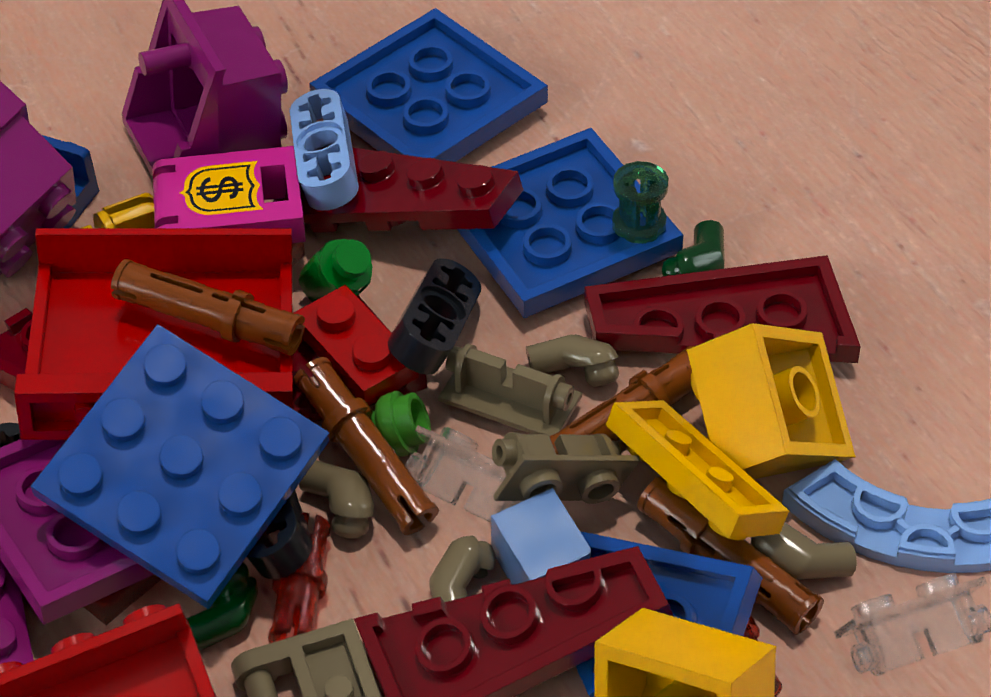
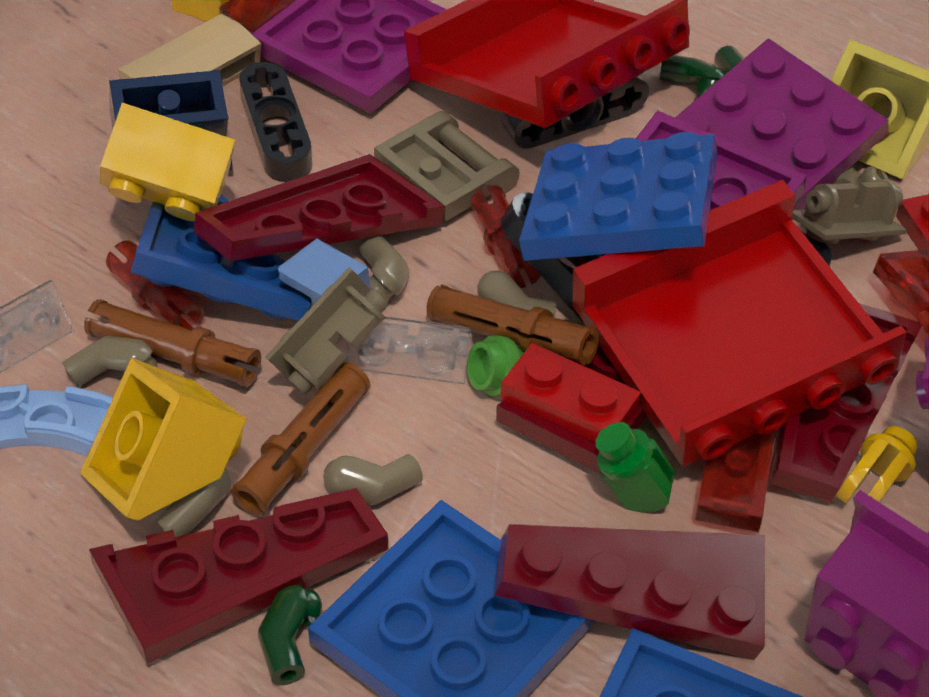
camera: 155 degrees right, 0 degrees up
dark orange pin [111,259,305,356] -> none
dark pink container [152,146,306,243] -> none
light blue beam [290,89,359,210] -> none
black beam [388,258,481,375] -> none
dark tan hinge [438,343,582,437] -> none
yellow plate [606,400,789,540] -> none
bush [612,161,669,244] -> none

